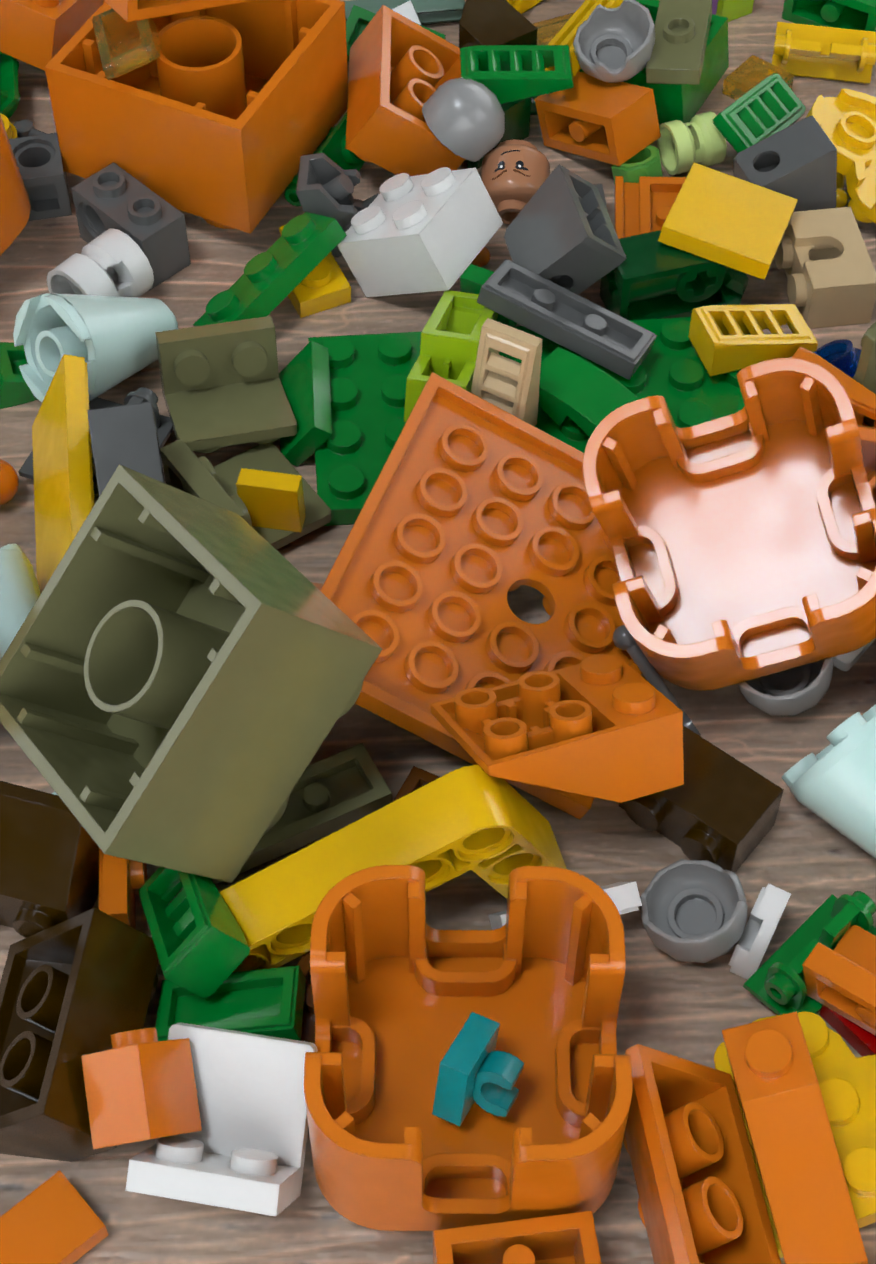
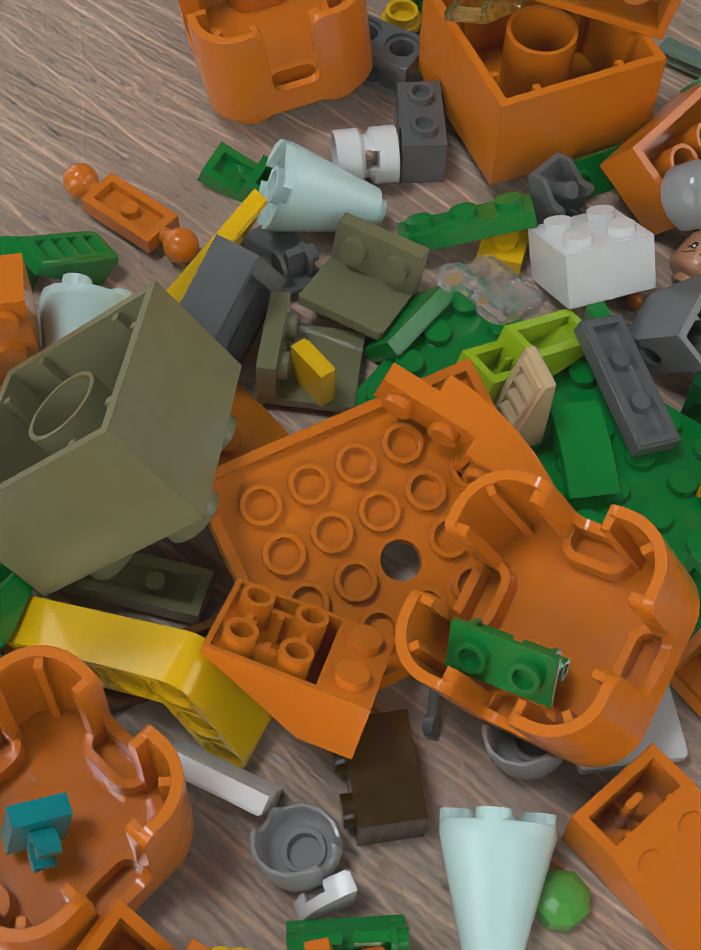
camera: 40 degrees right, 5 degrees up
none -> orange slope [374,363,553,485]
none -> clear plate [437,254,548,325]
none -> green hinge [445,617,570,708]

